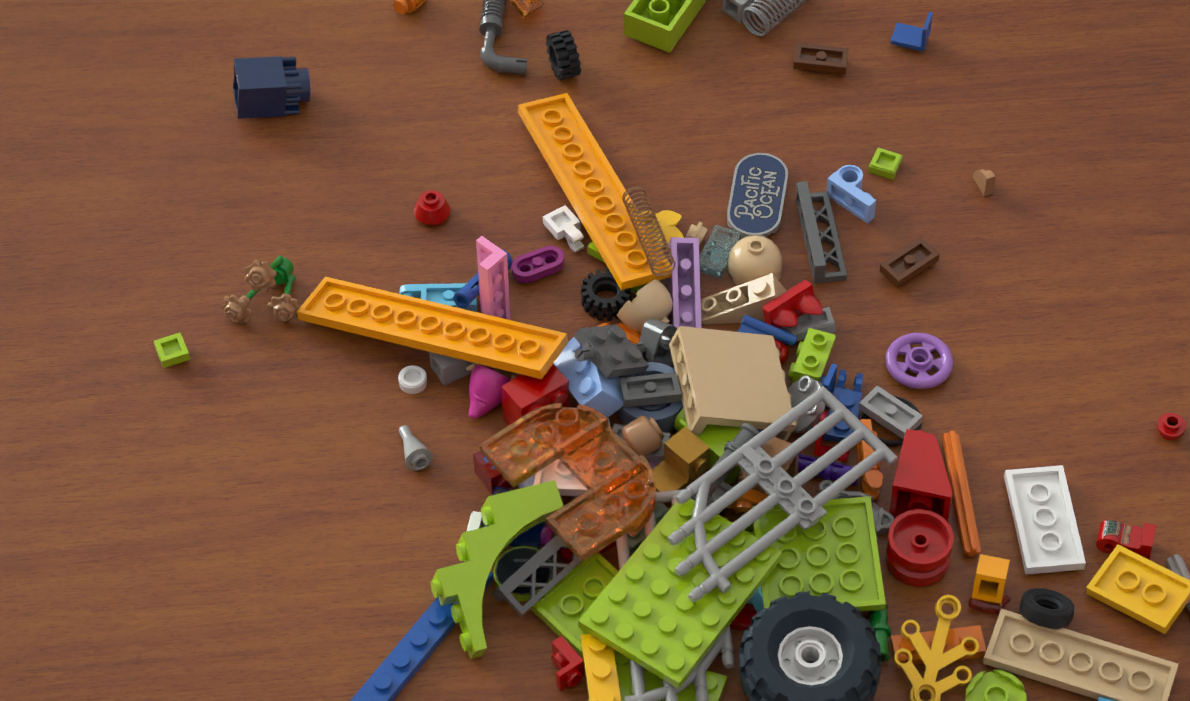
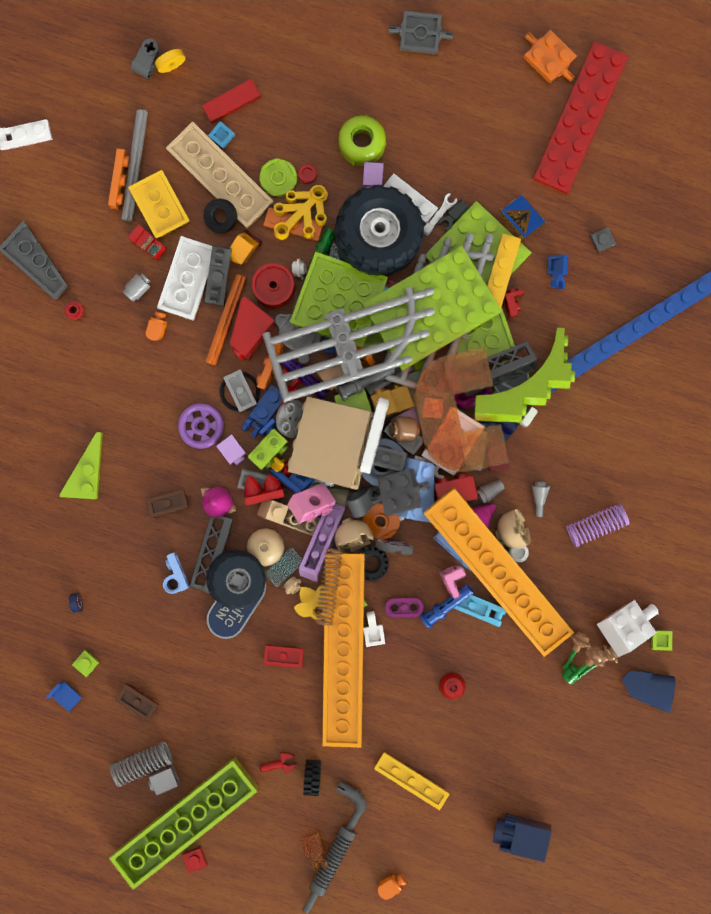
camera: 160 degrees left, 35 degrees up
lime tile [868,148,903,180] -> none
medium nougat tile [973,169,996,196] -> none
none -> lime wing [60,432,103,499]
none -> dark blue tile [69,593,83,613]
none -> lime plate [72,650,100,677]
none -> light grey brick [122,273,151,302]
none -> orange arm [145,311,167,341]
none -> dark pink hat [201,487,236,518]
none -> dark grey plate [205,245,232,306]
none -> black wheel [206,550,266,609]
none -> lavender brick [216,435,247,466]
none -> red bar [260,752,297,774]
none -> red plate [263,645,304,668]
none -> yellow hand [270,457,287,472]
none -> bright pink brick [287,483,336,524]
none -> white plate [292,258,307,279]
none -> white beam [360,397,389,474]
none -> yellow plate [374,751,450,811]
none -> dark grey tile [376,539,414,555]
none -> light grey cone [476,479,505,504]
none -> tan cylinder [495,509,531,549]
none -> lavender piece [566,503,629,548]
none -> white brick [597,600,659,657]
none -> dark blue panel [621,670,675,713]

